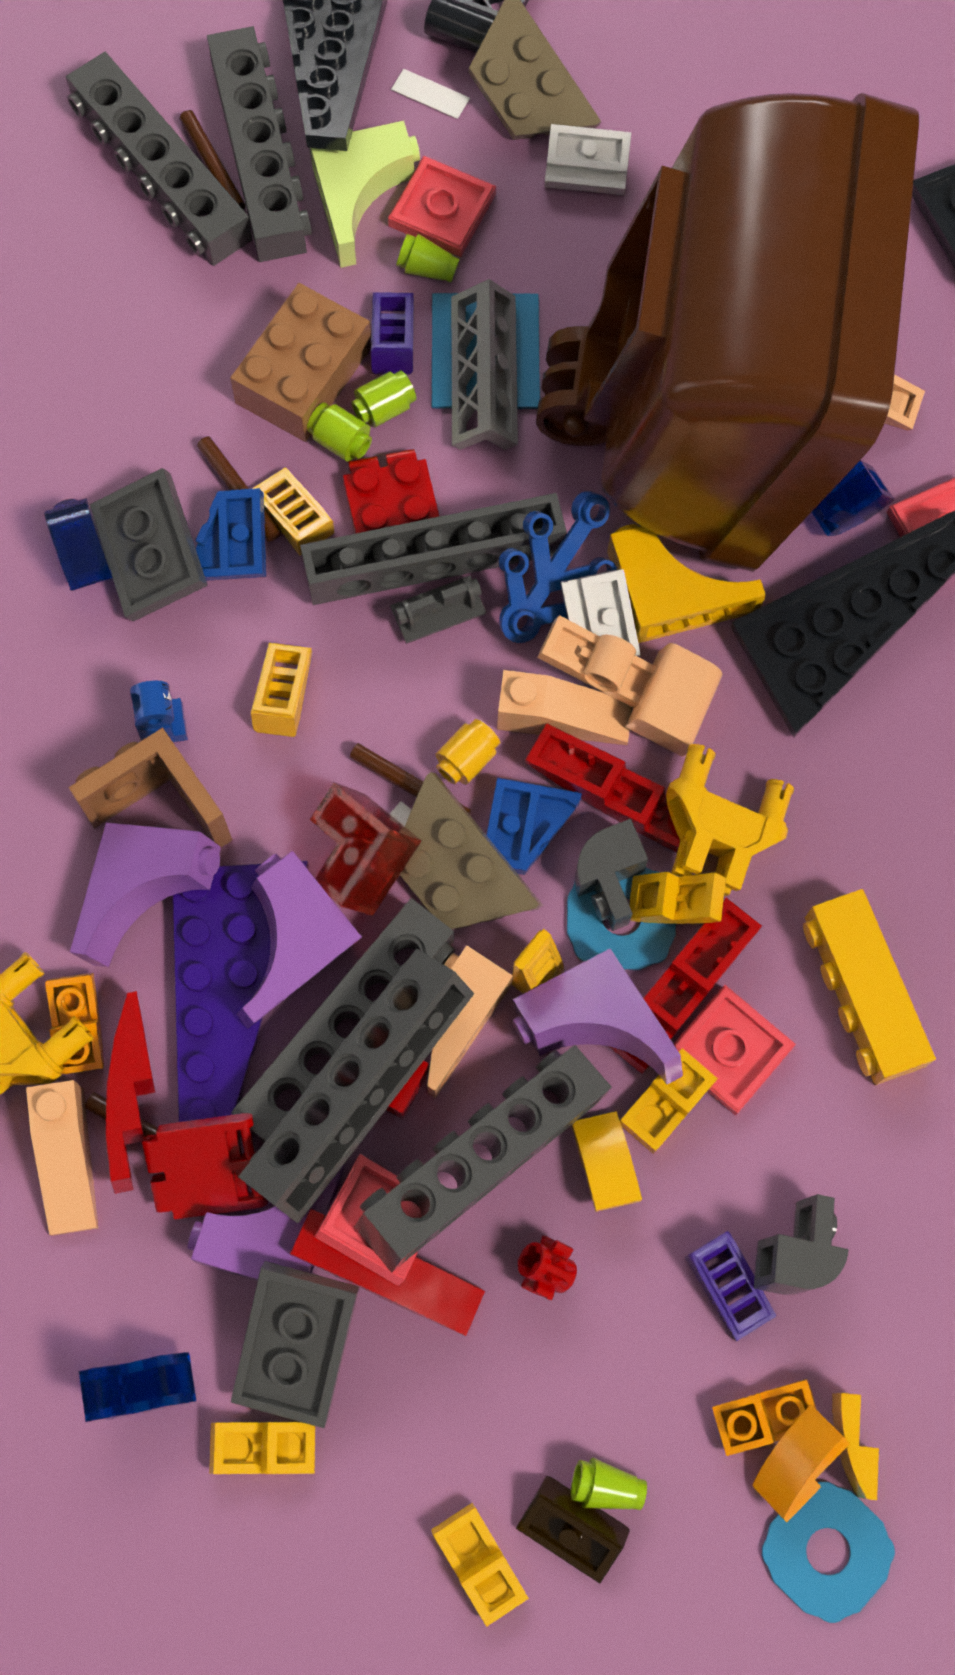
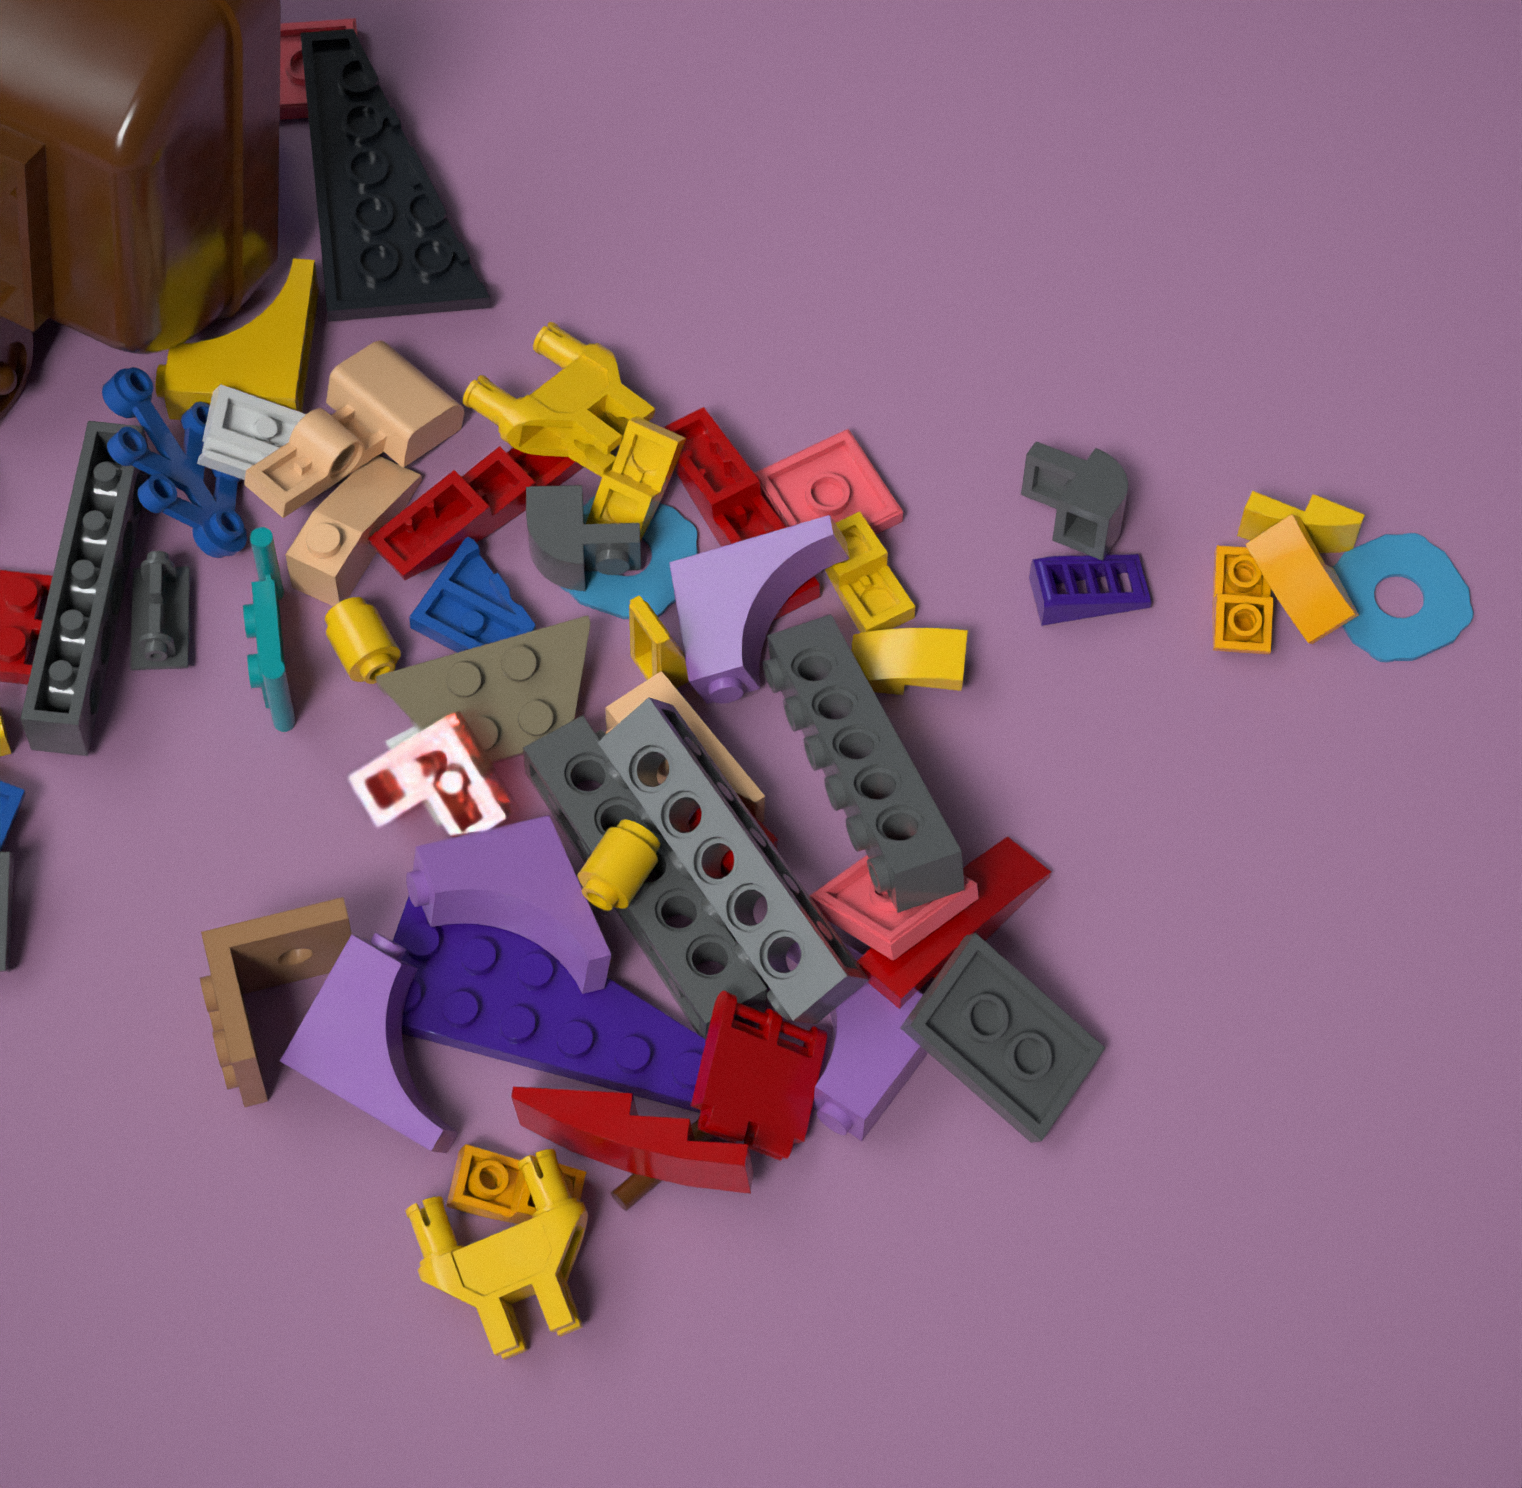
camera: 70 degrees left, 10 degrees down
light nougat slope [26,1080,98,1236] -> none
clear blue brick [79,1352,197,1422] -> none
blue leg [130,680,188,743] -> none
yellow slope [209,1422,315,1474] -> none
yellow slope [251,643,312,737] -> none
reddish brown bar [349,743,471,815] -> none
yellow slope [431,1502,529,1627] -> none
dark brown slope [516,1476,630,1584] -> none
red gear [518,1235,577,1300] -> none
lime cone [571,1457,647,1510] -> none
yellow brick [803,889,936,1086] -> none
none -> teal plate [243,527,296,732]
none -> yellow brick [577,819,660,911]

